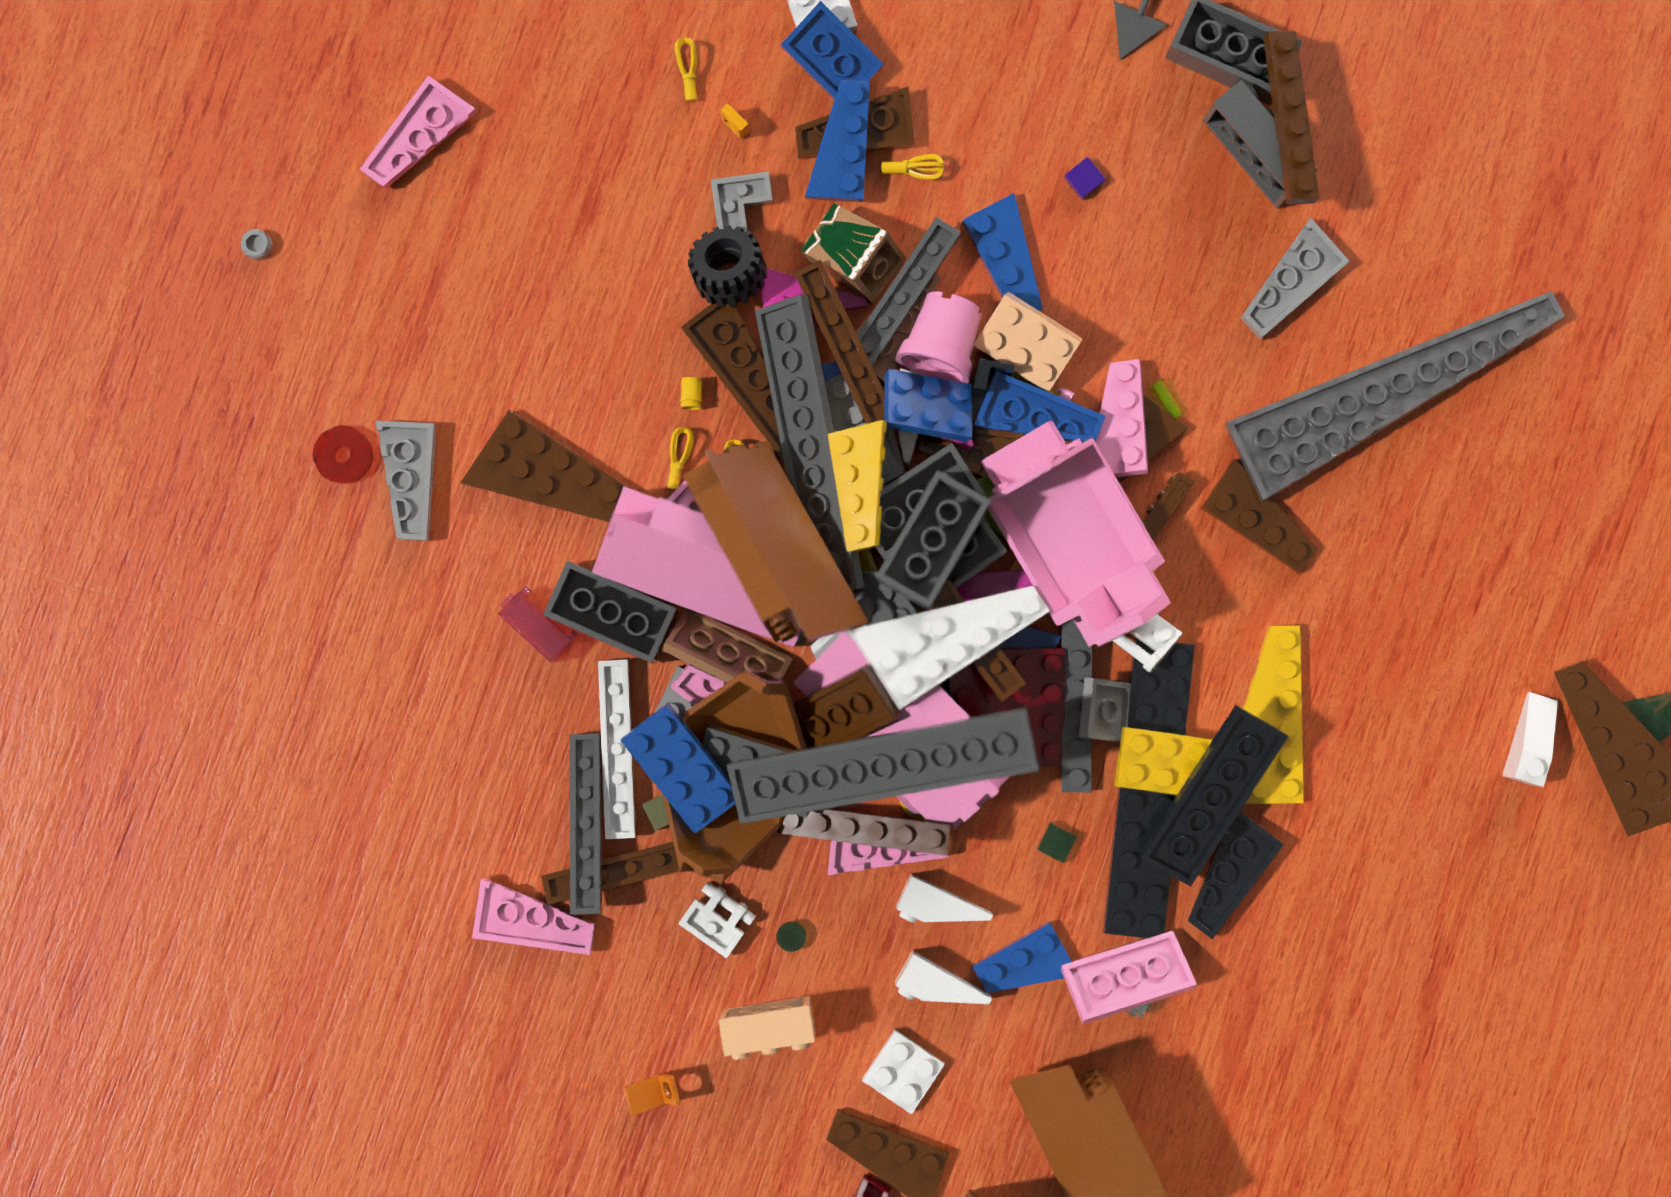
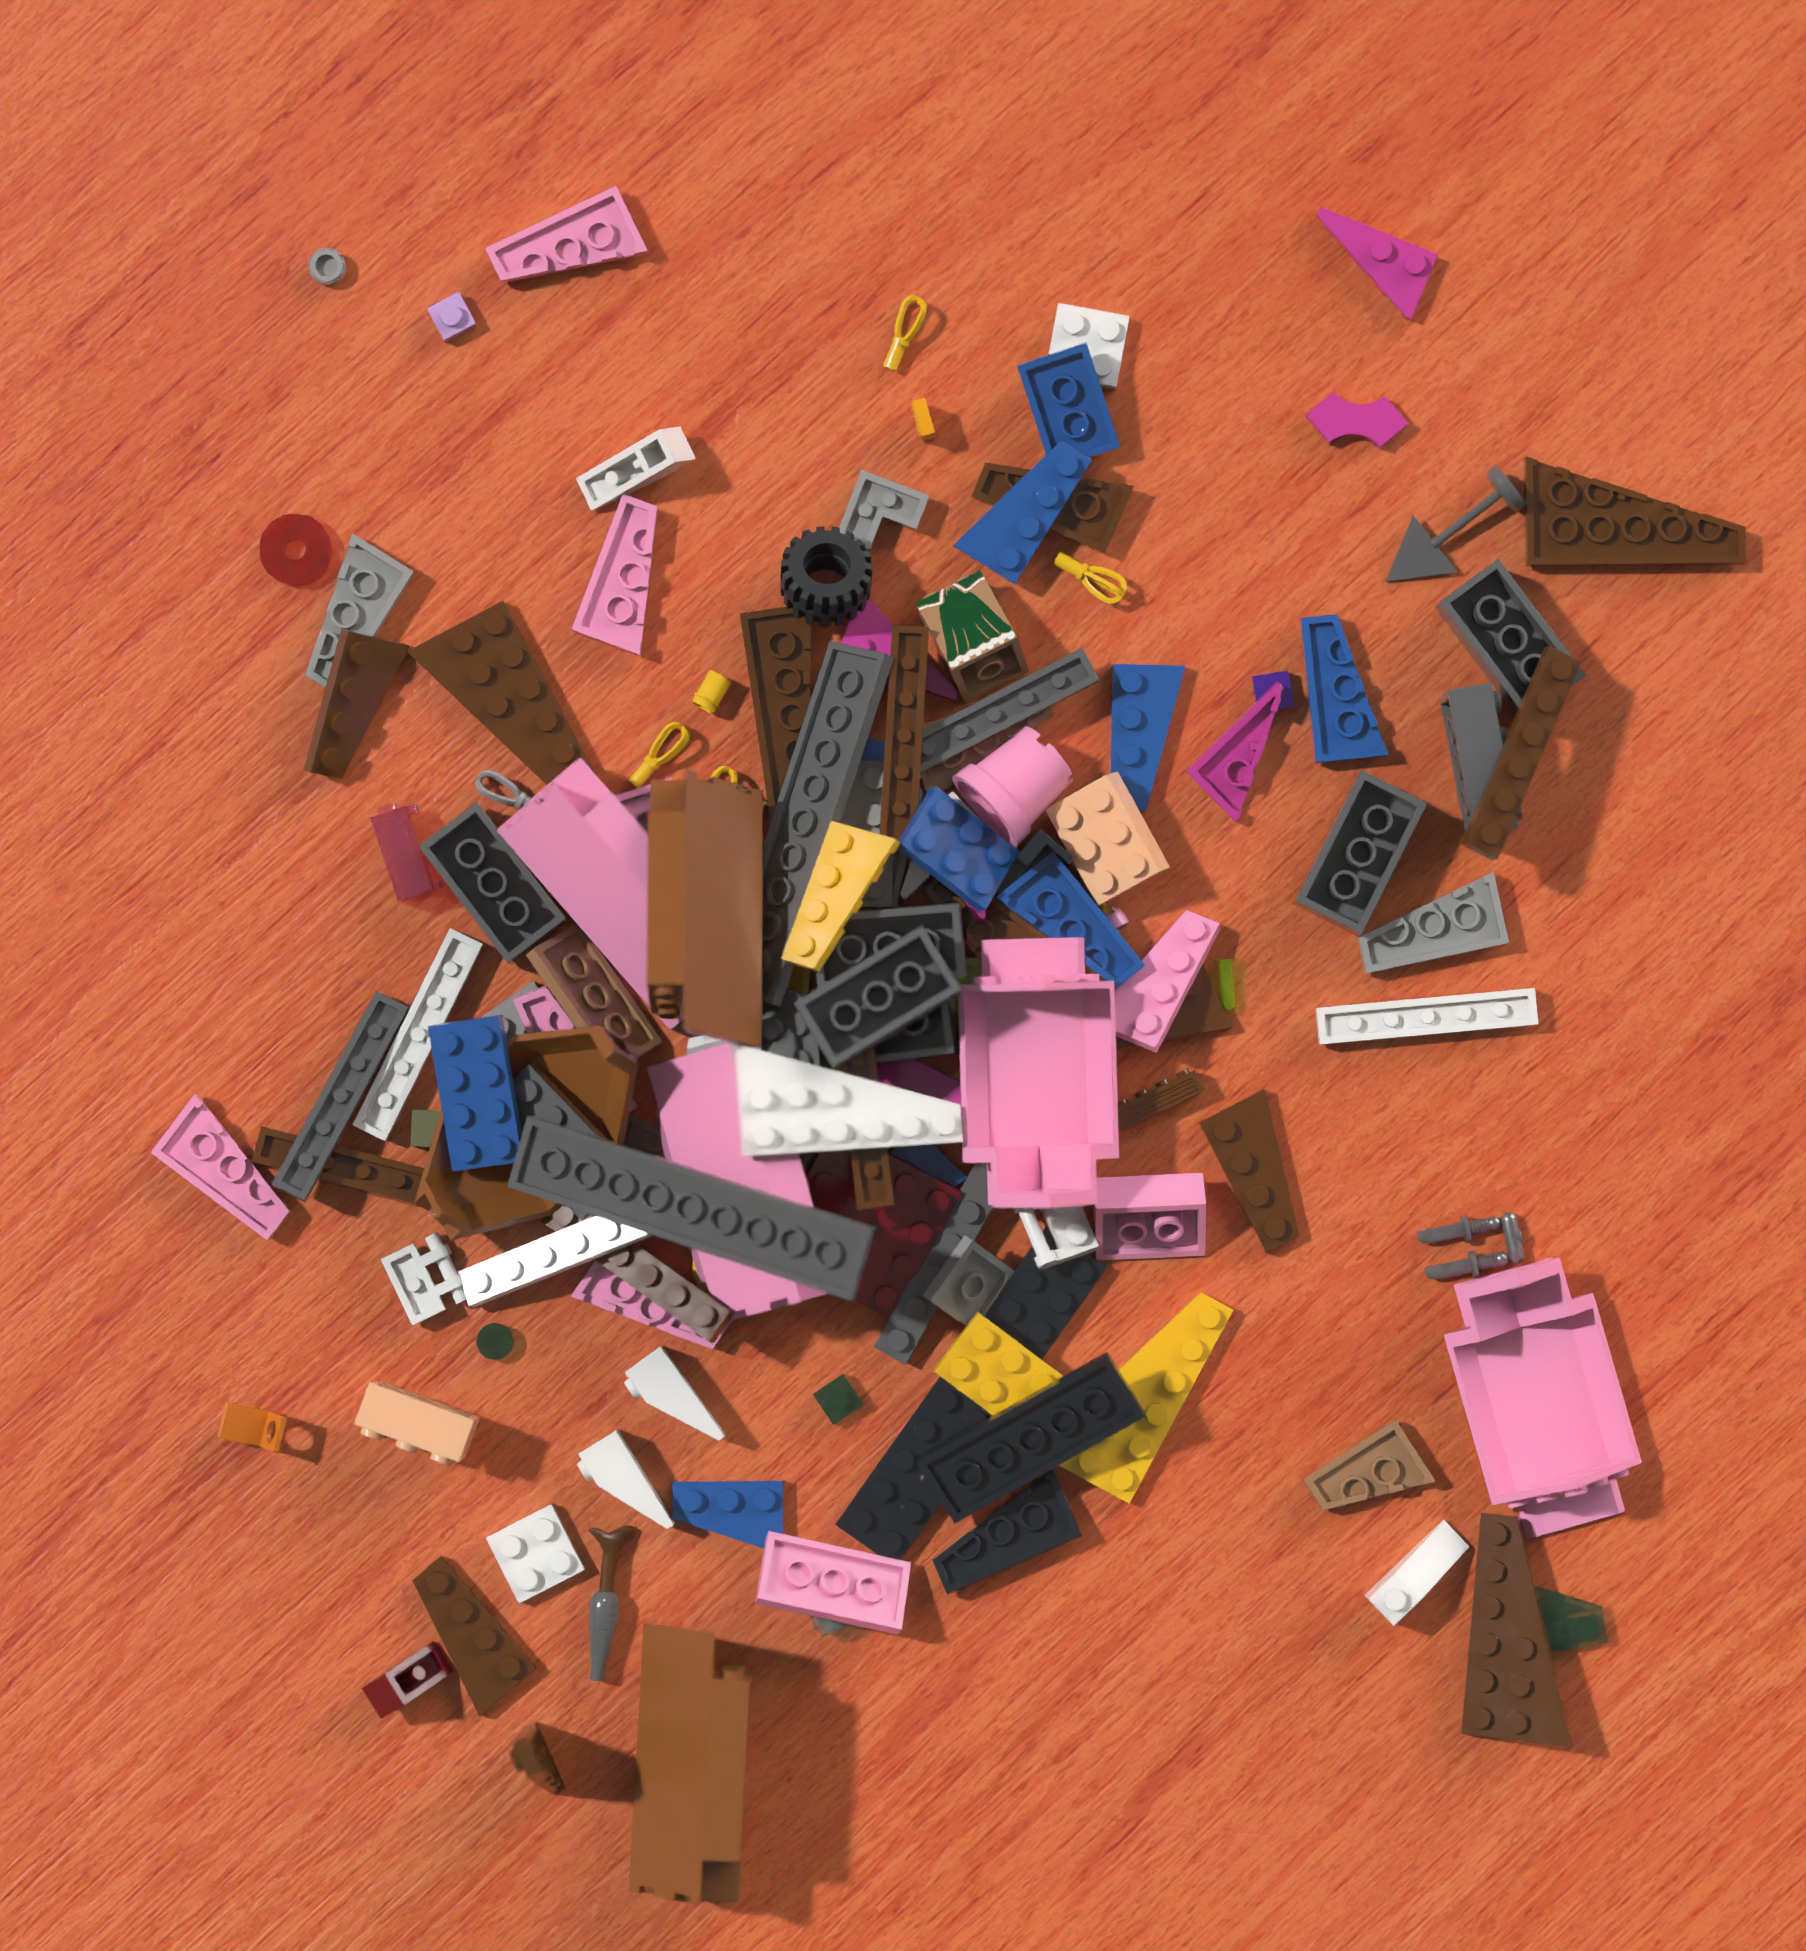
camera: 20 degrees right, 0 degrees up
reddish brown tile [793,664,901,748] -> none
flat silver wing [1225,291,1565,503] -> none
none -> reddish brown wing [304,629,410,779]
none -> lavender plate [427,292,477,343]
none -> white plate [459,1216,653,1307]
none -> light grey piece [475,770,531,809]
none -> bright pink wing [572,494,658,656]
none -> white slope [576,427,696,511]
none -> dark grey piece [589,1525,634,1681]
none -> bright pink slope [1093,1173,1206,1261]
none -> dark pink wing [1186,682,1284,822]
none -> dark grey brick [1292,770,1427,937]
none -> blue wing [1300,614,1389,764]
none -> medium nougat wing [1303,1419,1436,1510]
none -> white plate [1315,988,1538,1045]
none -> flat silver piece [1417,1212,1525,1279]
none -> bright pink panel [1444,1257,1642,1539]

